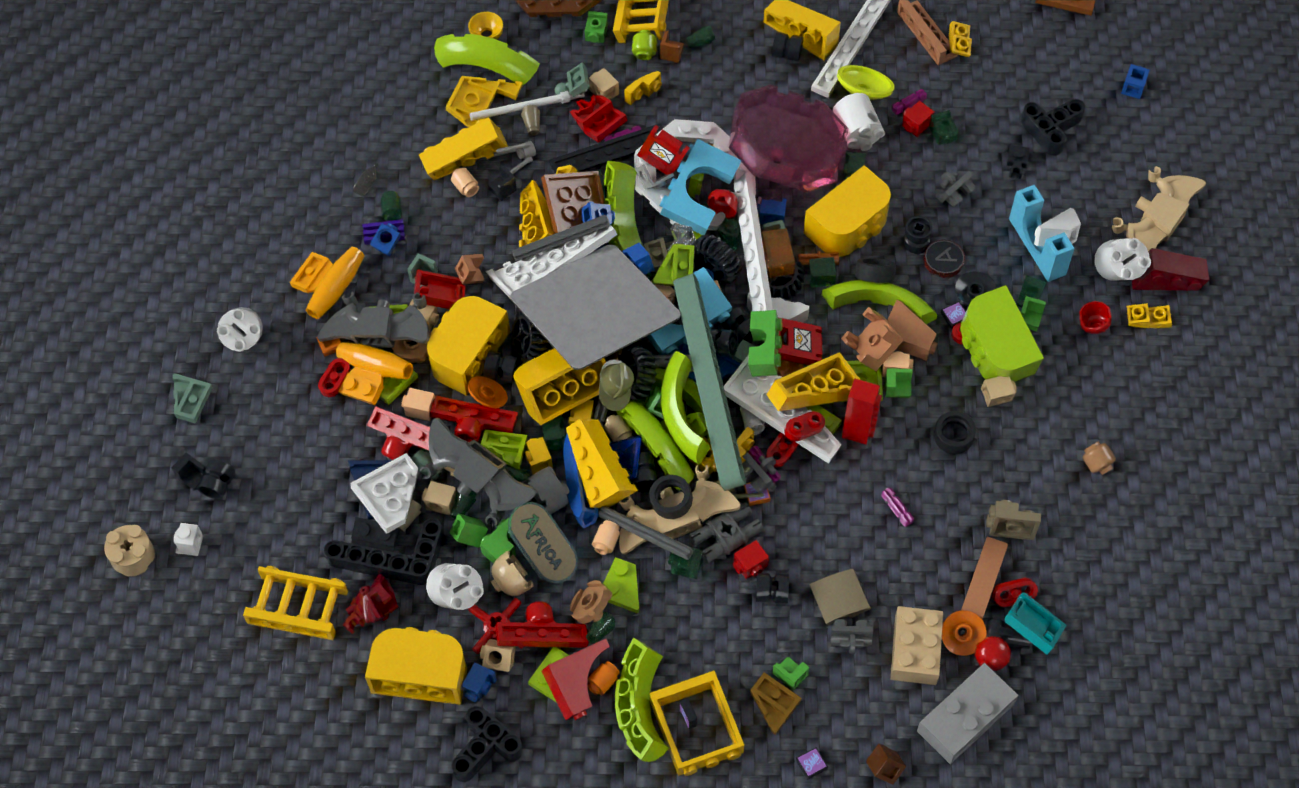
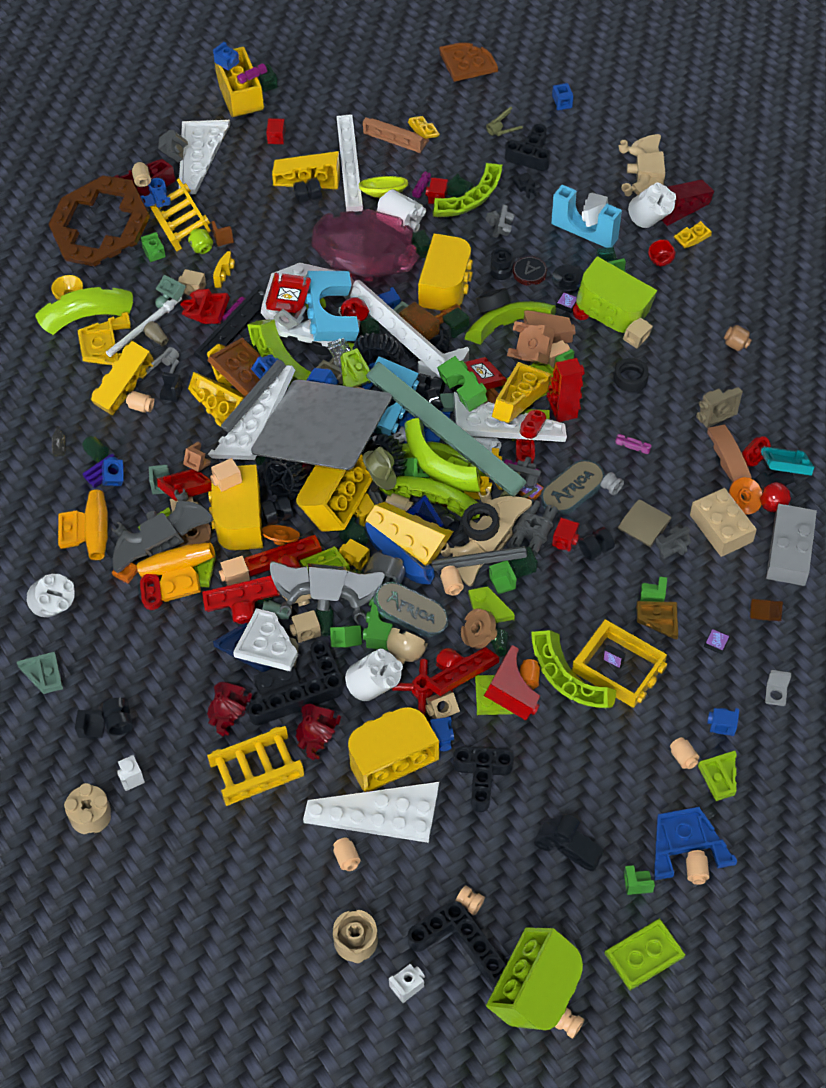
camera: 35 degrees left, 5 degrees down
clear green cone [686,26,716,48] -> none
none -> dark red helmet [207,682,252,737]
none -> light nougat brick [210,458,242,492]
none -> white wing [303,782,439,843]
none -> light nougat brick [333,838,361,871]
none -> lime brick [432,163,502,217]
none -> olive plant [486,107,523,137]
none -> bright green panel [489,560,516,594]
none -> dark tan tile [541,460,605,515]
none -> light grey wheel [600,472,624,495]

